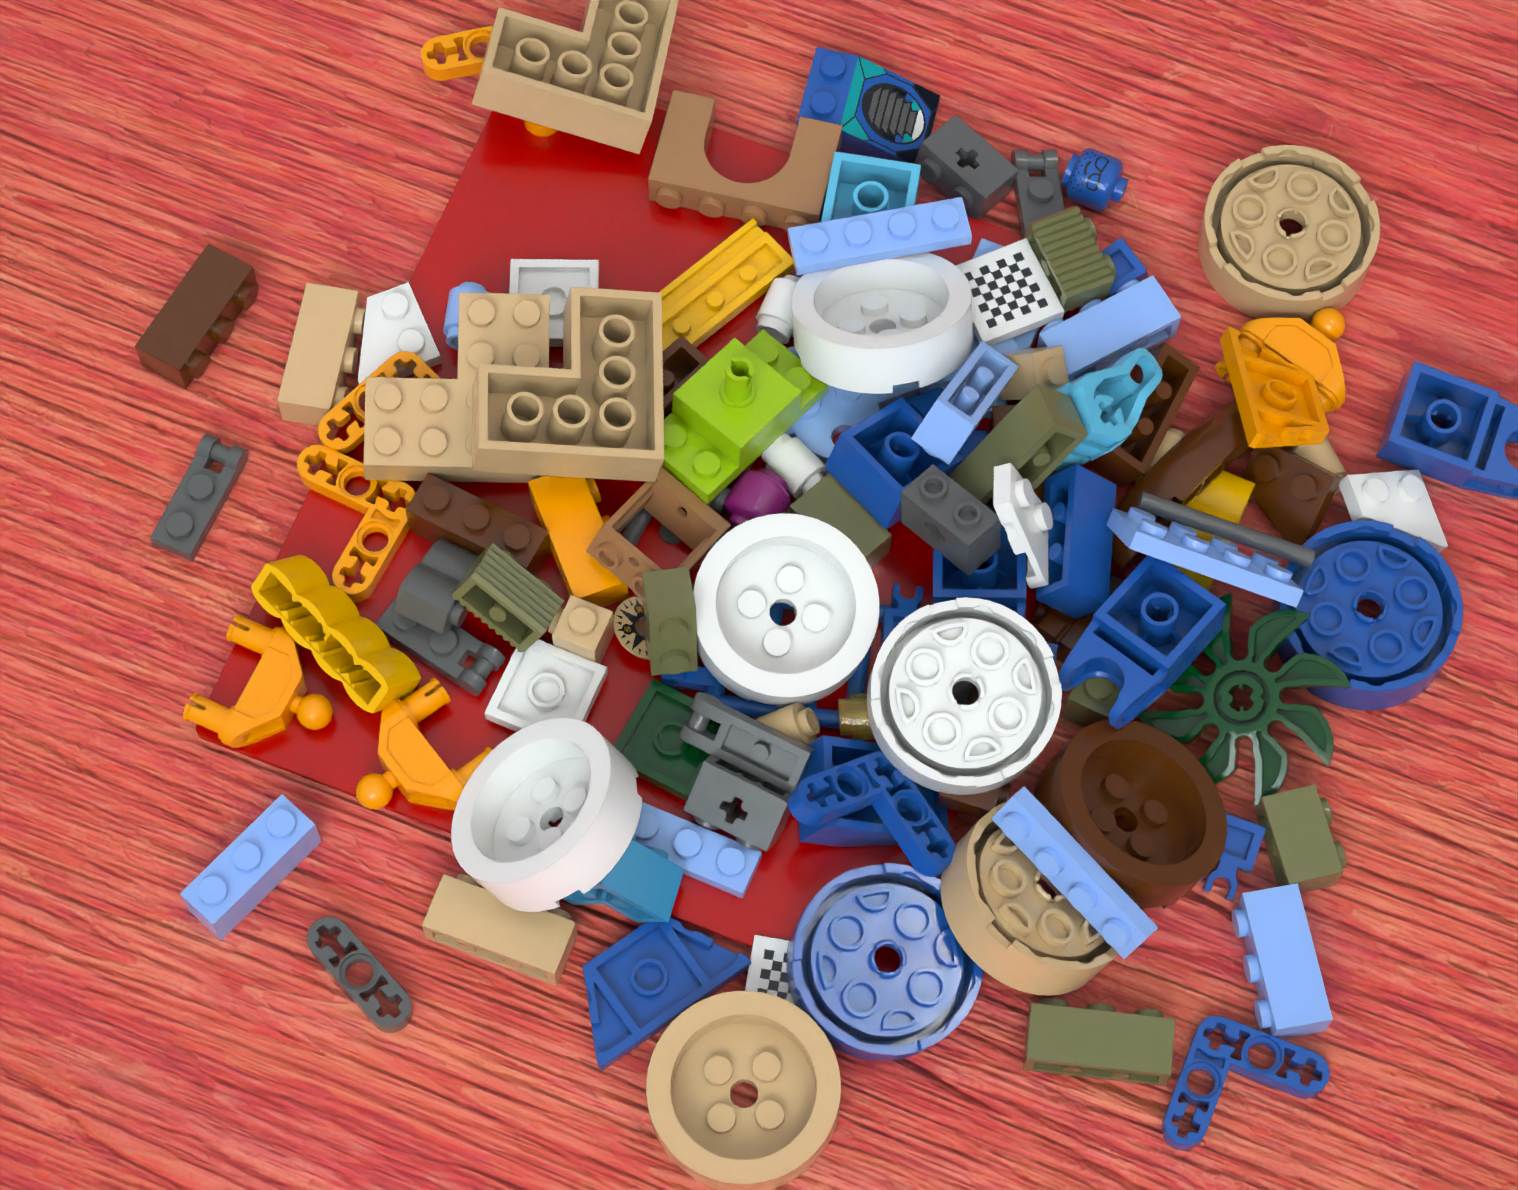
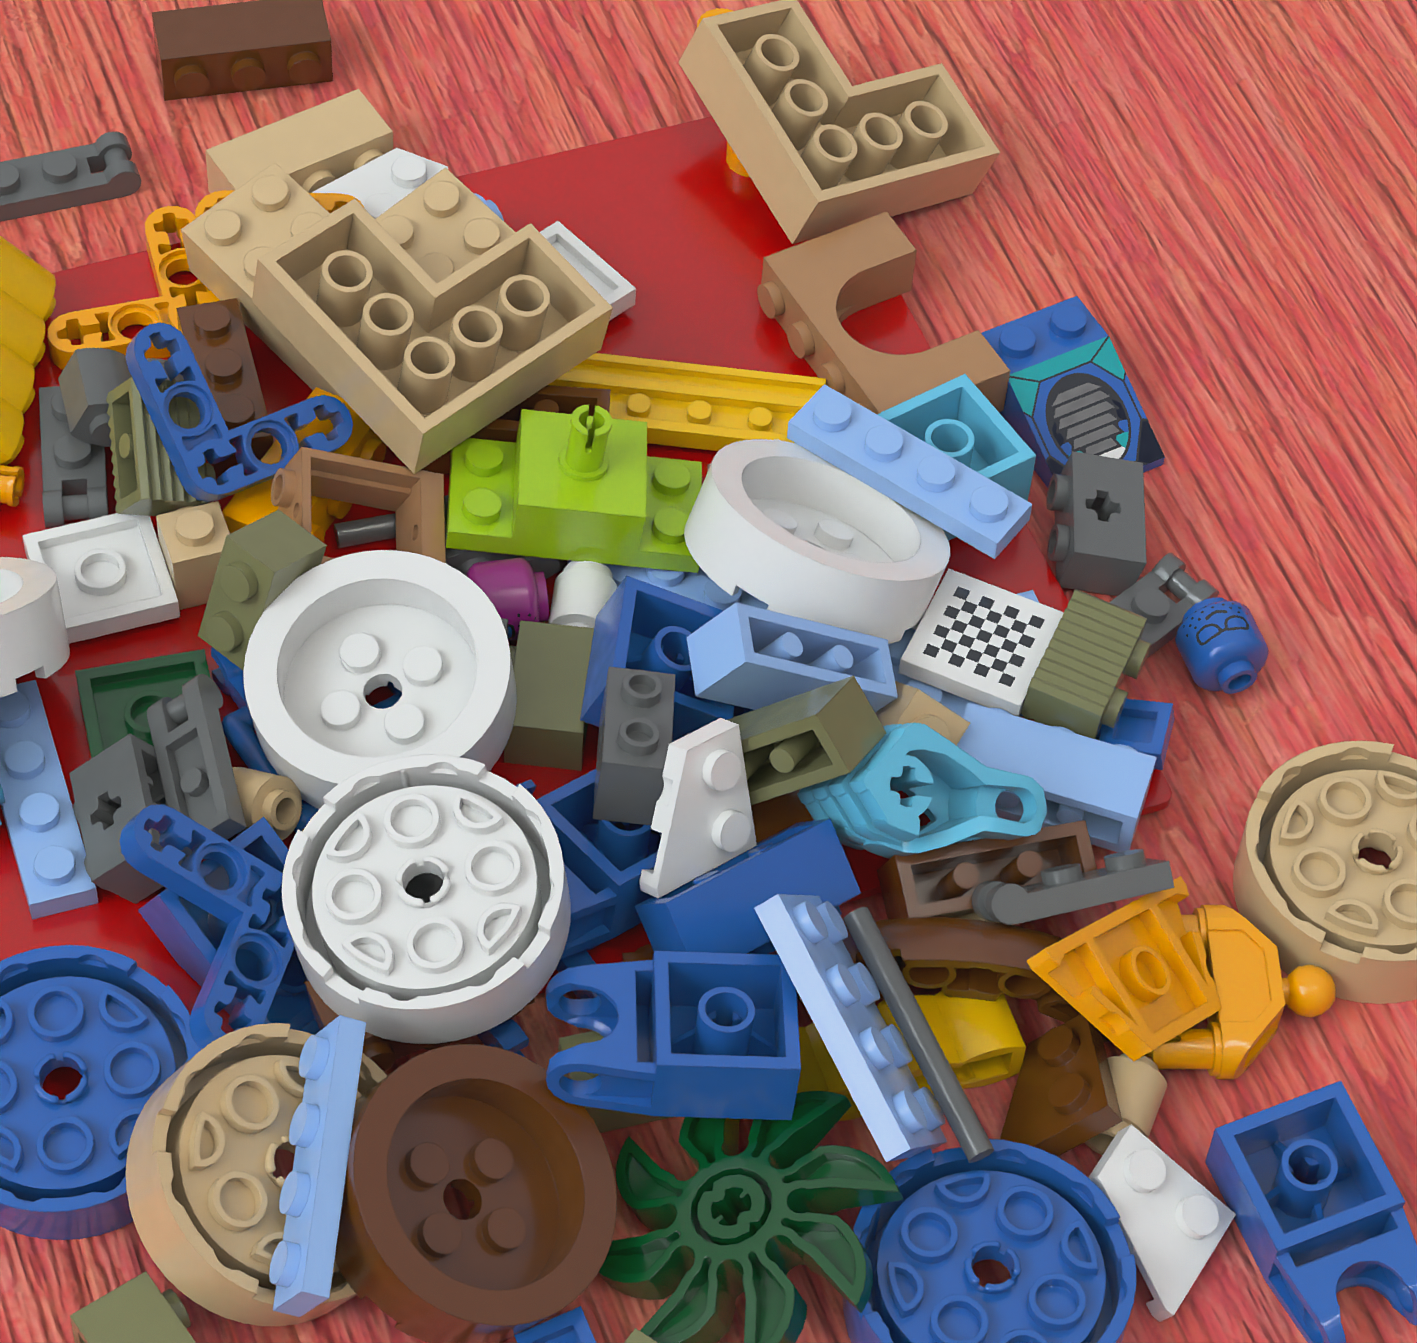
camera: 45 degrees right, 15 degrees down
none -> blue beam [125,323,353,502]
none -> dark grey plate [972,849,1175,925]

